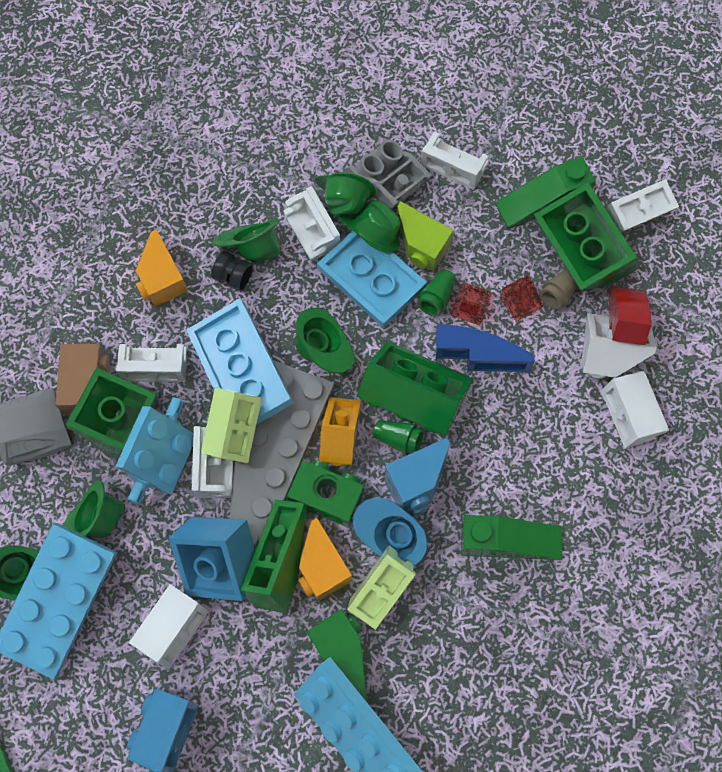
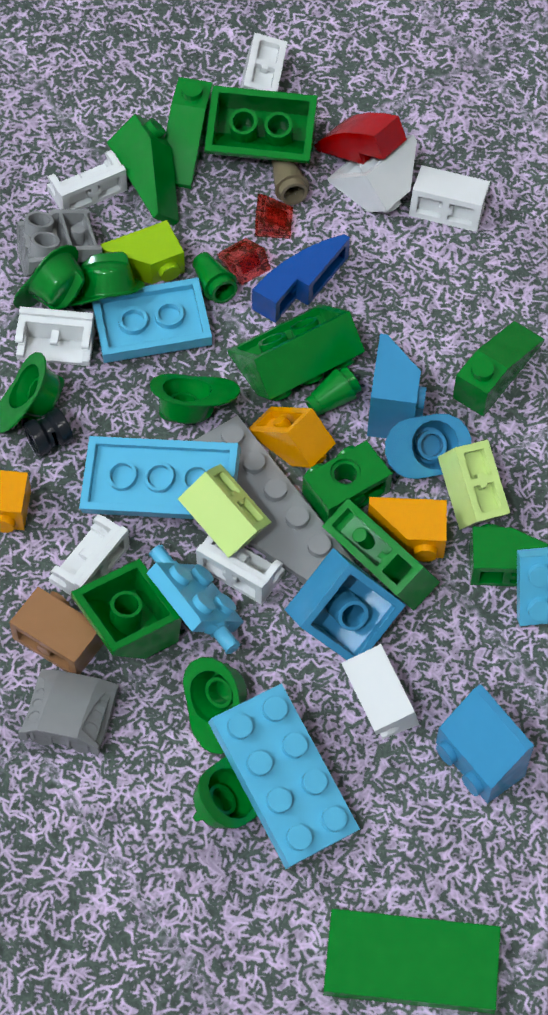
camera: 60 degrees left, 10 degrees down
none -> green slope [107,114,179,226]

